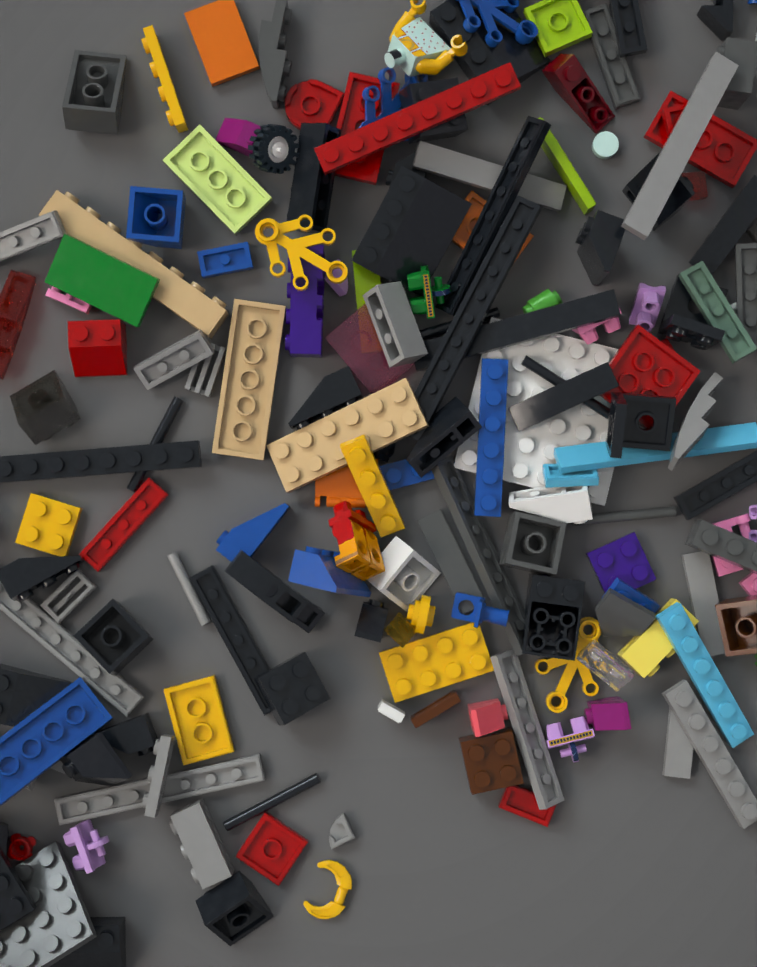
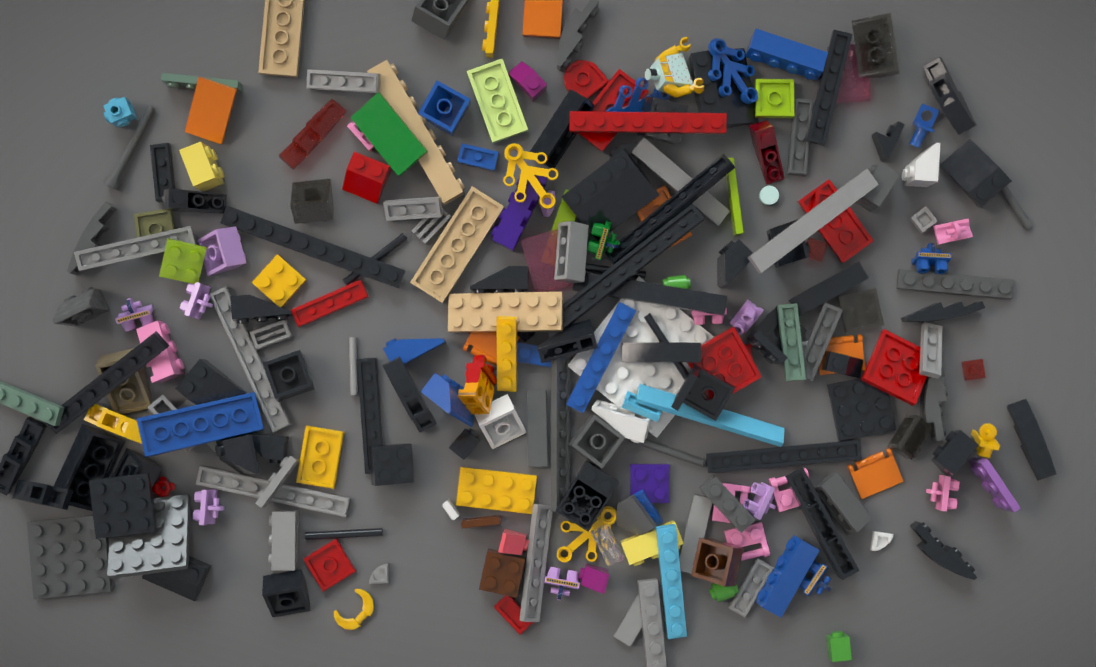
camera: 20 degrees right, 0 degrees up
black wheel [248,124,300,174] -> none
clear yellow tile [384,612,415,648] -> none
yellow plate [406,595,436,634] -> none
blue bracket [451,592,510,628] -> none
light grey slope [668,372,723,471] -> none

